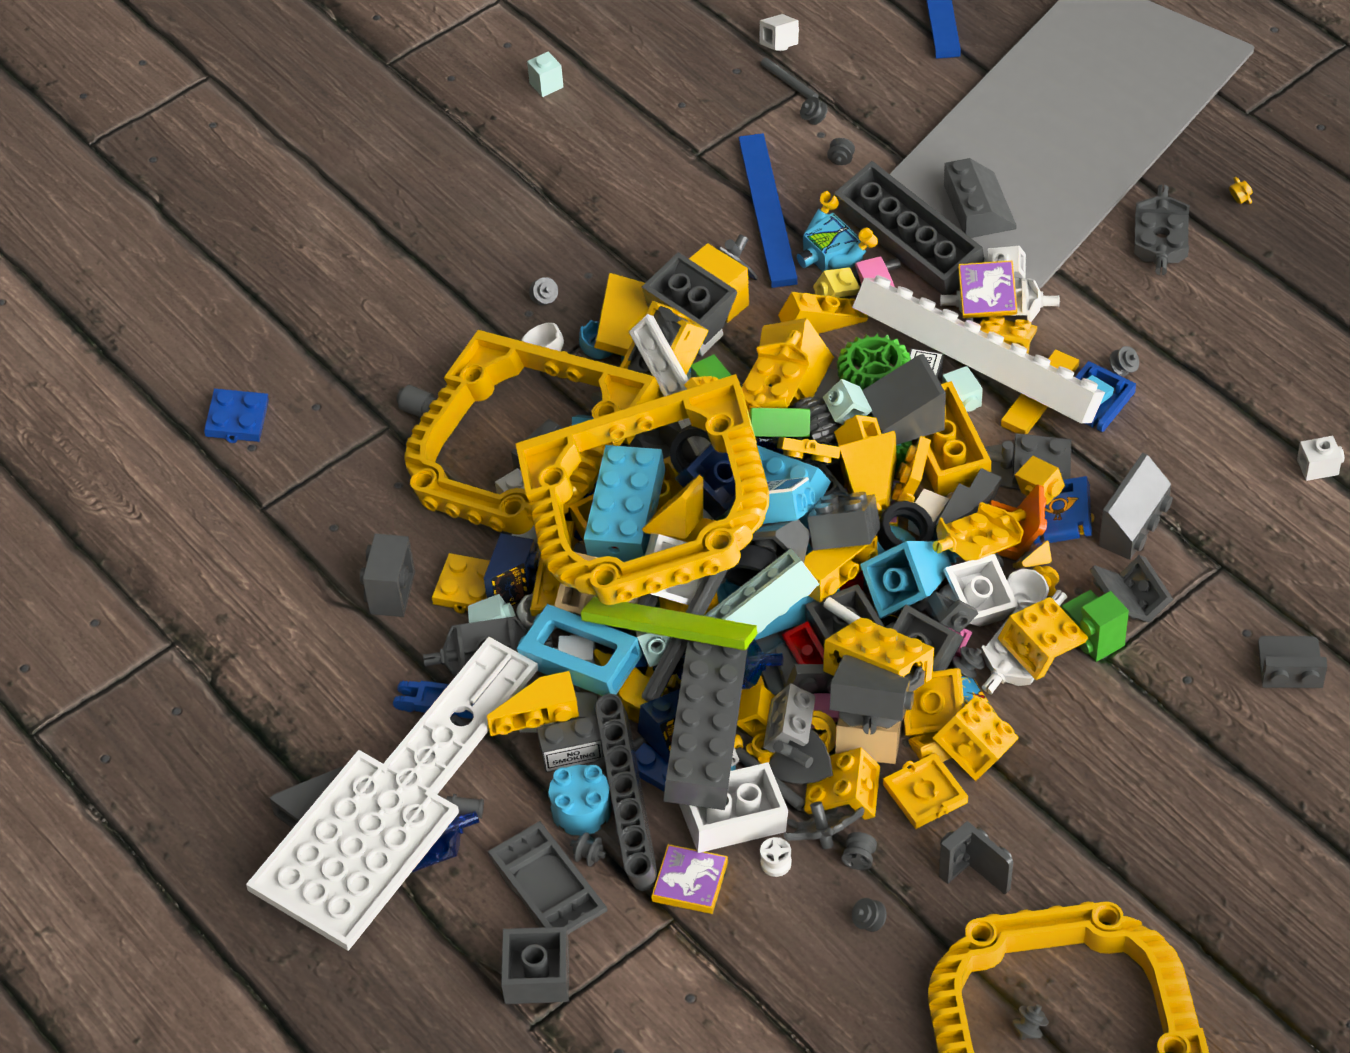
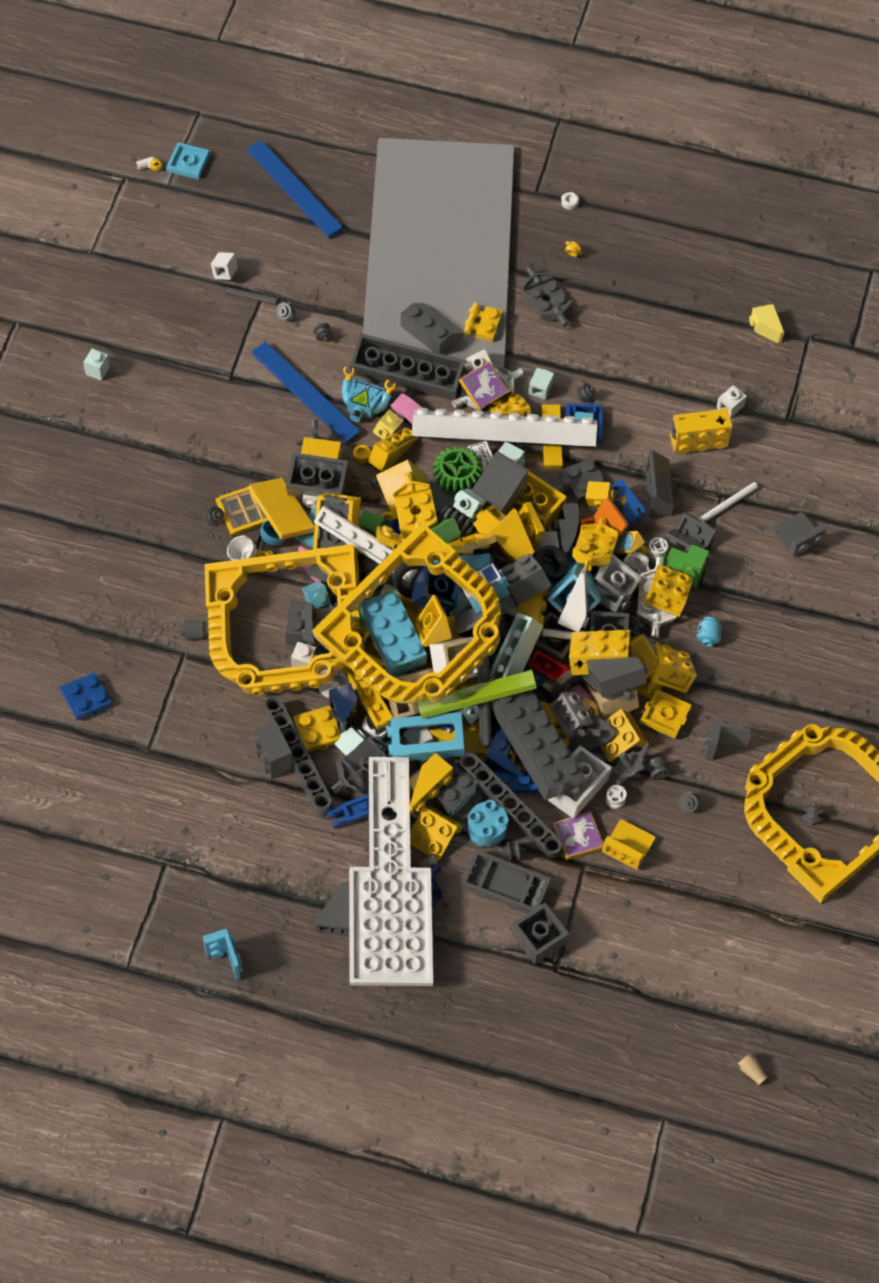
camera: 40 degrees left, 10 degrees up
none -> medium azure bracket [203,929,243,981]
none -> clear piece [215,487,268,536]
none -> dark grey beam [265,696,332,817]
none -> yellow tile [353,445,371,464]
none -> yellow bracket [410,806,464,861]
none -> yellow plate [464,303,503,342]
none -> light aqua brick [528,368,554,400]
none -> white slope [558,568,589,632]
none -> white tile [561,192,579,210]
none -> yellow bracket [602,819,655,870]
none -> white wheel [648,537,668,563]
none -> yellow piece [670,408,732,454]
none -> medium azure head [696,617,723,647]
none -> white bar [698,482,758,522]

